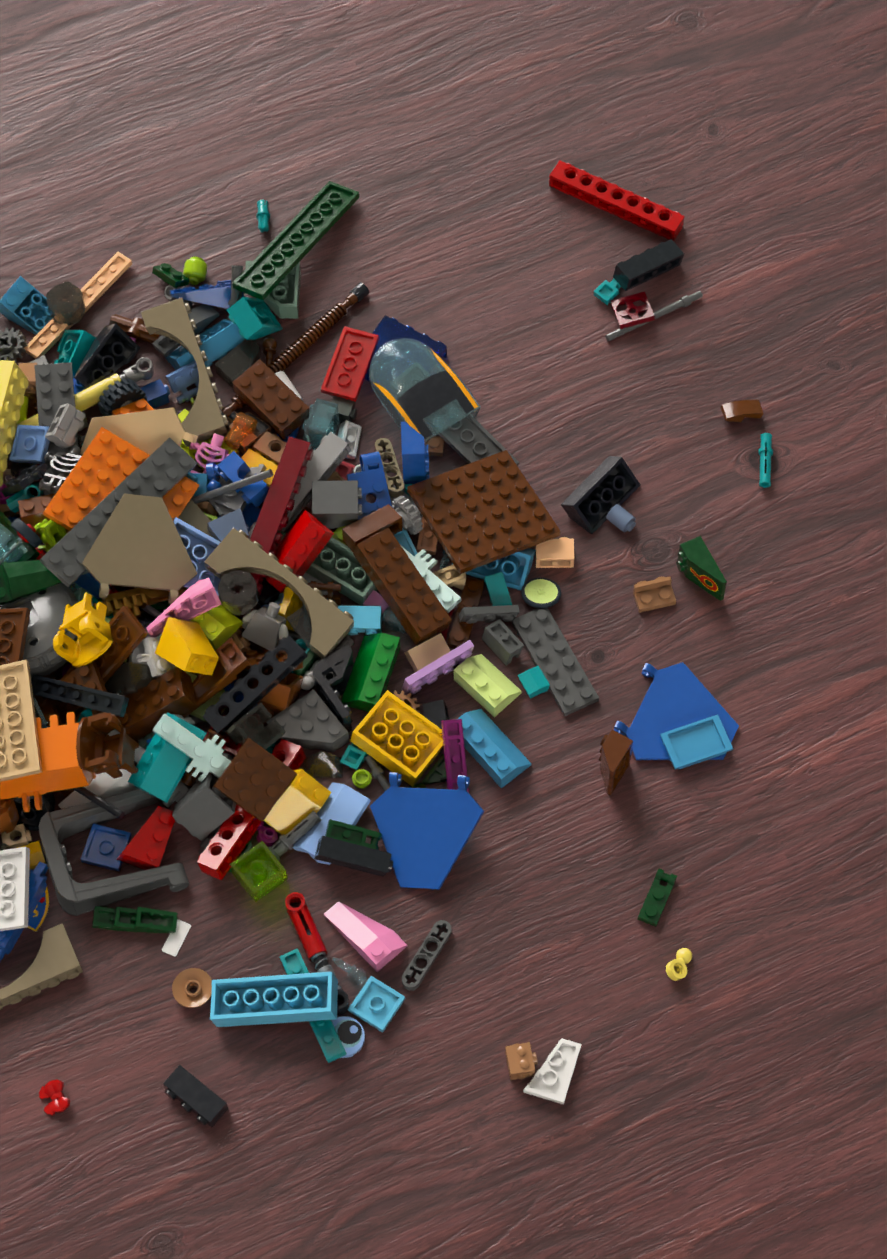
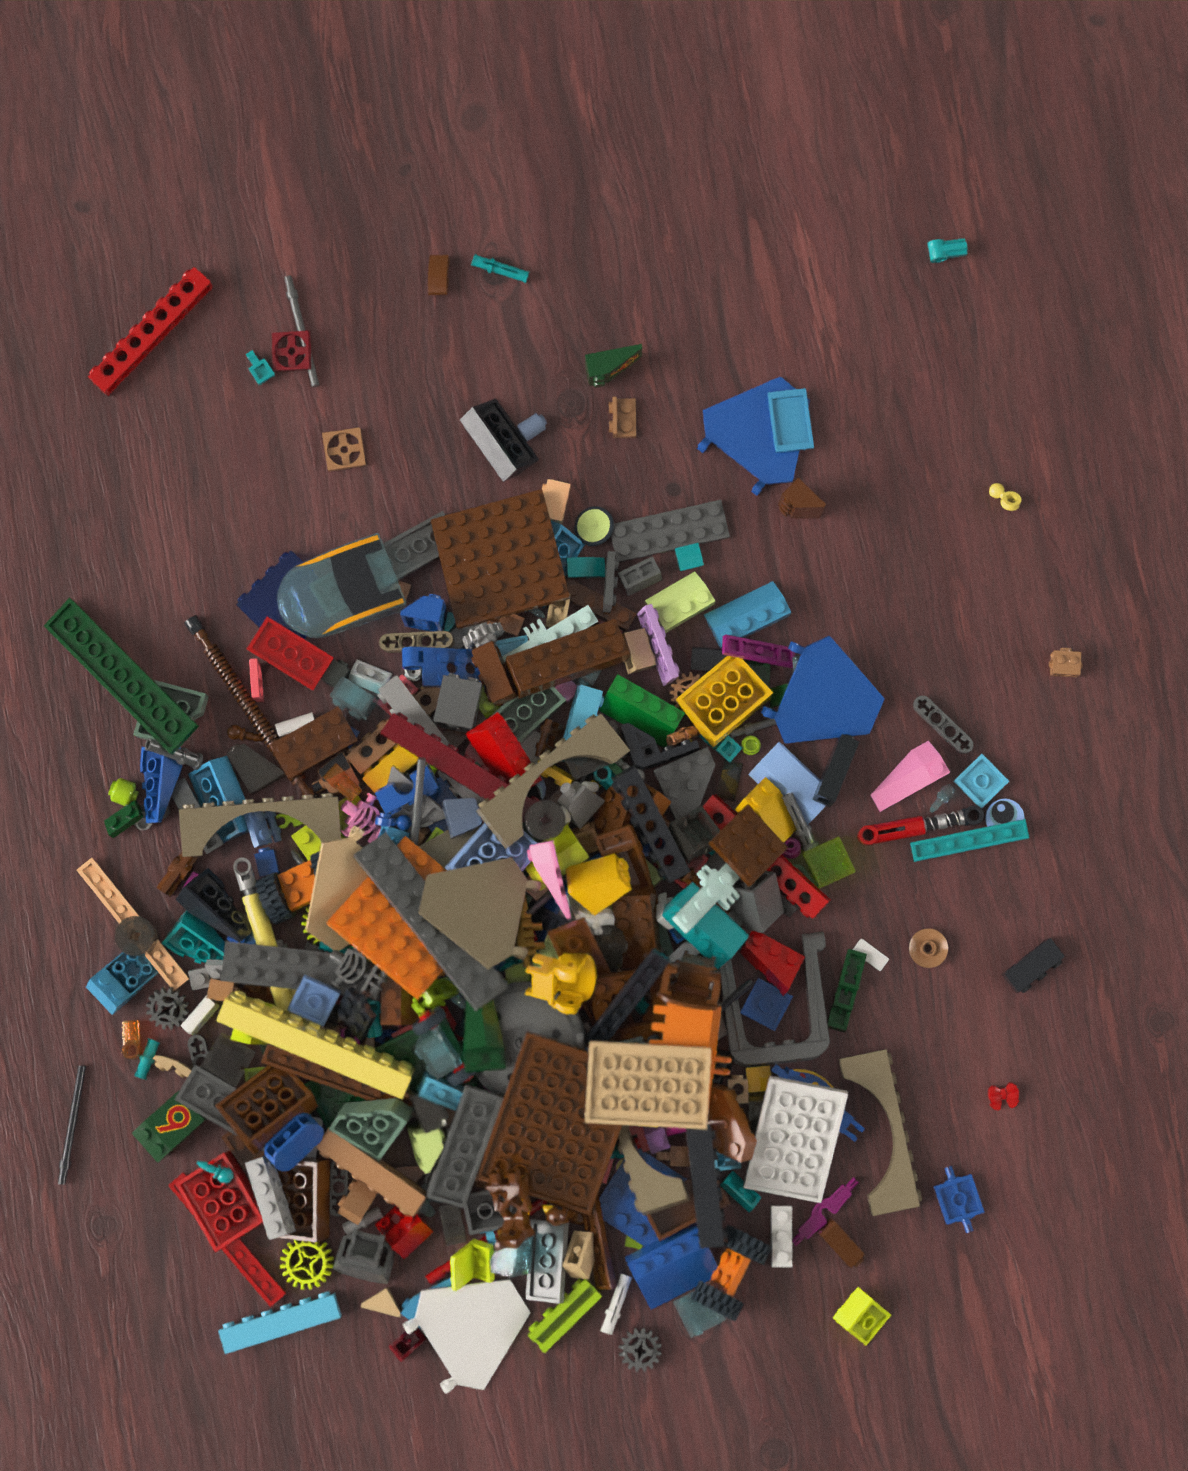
camera: 80 degrees left, 20 degrees up
light grey brick [45,403,85,449] -> none
medium azure brick [210,972,338,1027] -> none
teal slope [227,297,283,340] -> none
teal axle [256,200,270,233] -> none
dark green plate [325,819,382,850] -> none
white wing [524,1038,581,1105] -> none
black brick [613,239,685,291] -> none
dark green plate [638,868,677,927] -> none
none -> coral piece [249,658,264,702]
none -> medium nougat piece [322,427,366,472]
none -> nougat pin [666,724,701,746]

